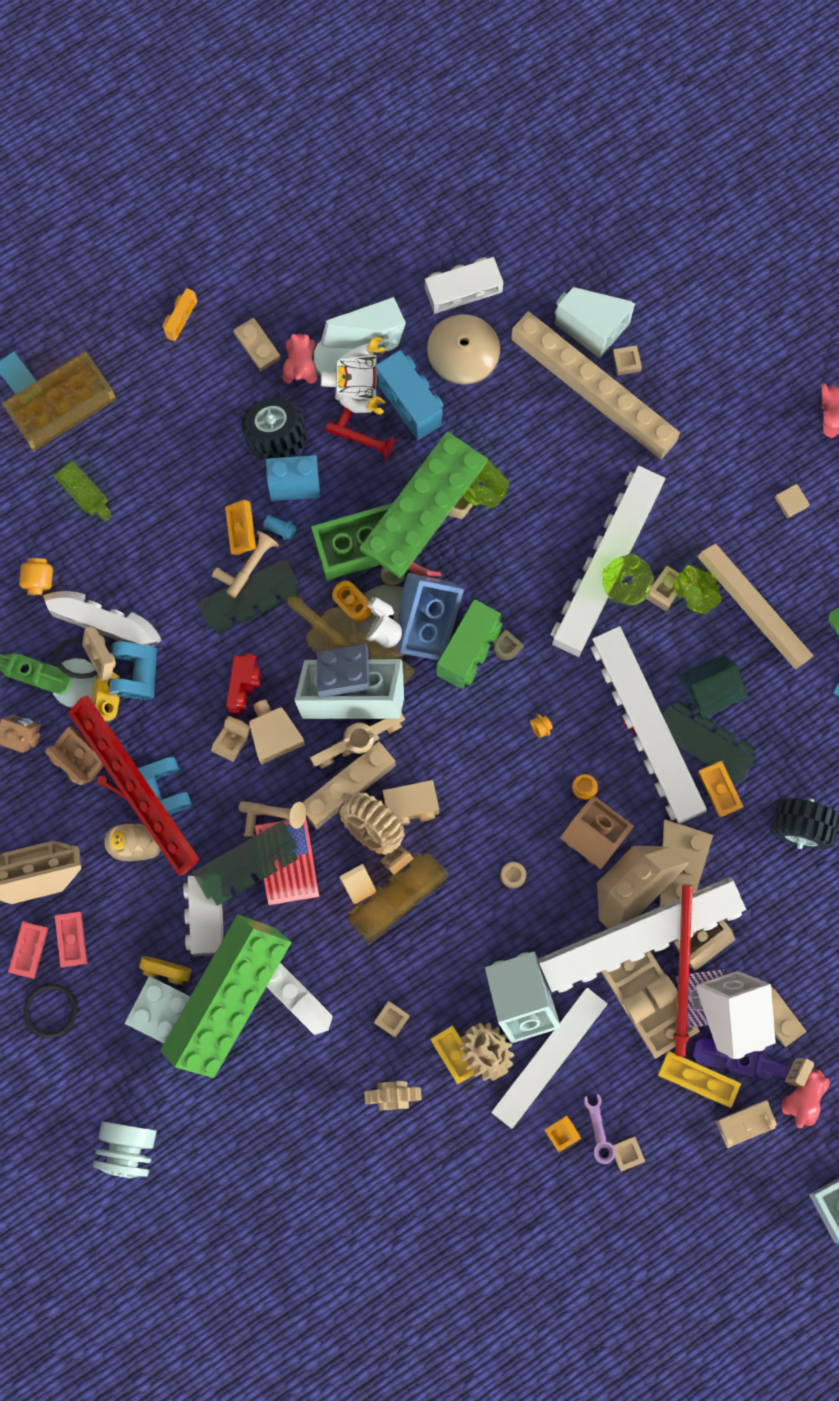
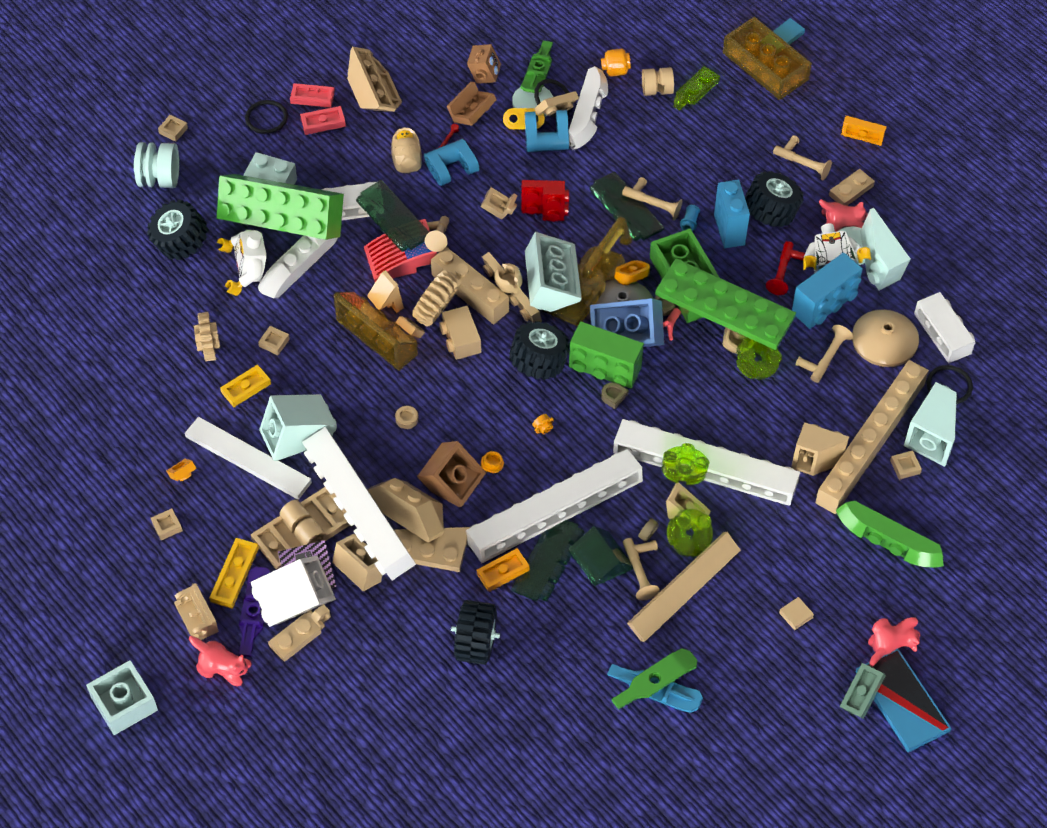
camera: 85 degrees right, 20 degrees down
red plate [68,696,200,876] -> none
yellow plate [139,956,192,985] -> none
light orange plate [225,500,256,555] -> none
tan torso [249,700,305,765] -> none
sand blue plate [317,644,370,698] -> none
white piece [365,597,402,648] -> none
tan gear [459,1023,514,1081] -> none
lavender brick [584,1094,615,1164] -> none
red bar [673,884,693,1057] -> none
tan tile [785,1058,814,1087] -> none
none -> black wheel [147,200,208,260]
none -> tan tile [158,115,188,142]
none -> white torso [217,230,266,296]
none -> black wheel [509,321,570,379]
none -> tan piece [623,538,660,601]
none -> dark tan tile [638,518,659,542]
none -> tan wheel [642,67,674,96]
none -> tan piece [773,135,832,180]
none -> tan slope [791,422,849,476]
none -> tan piece [796,325,853,383]
none -> bright green brick [836,501,944,567]
none -> black piece [926,365,973,404]

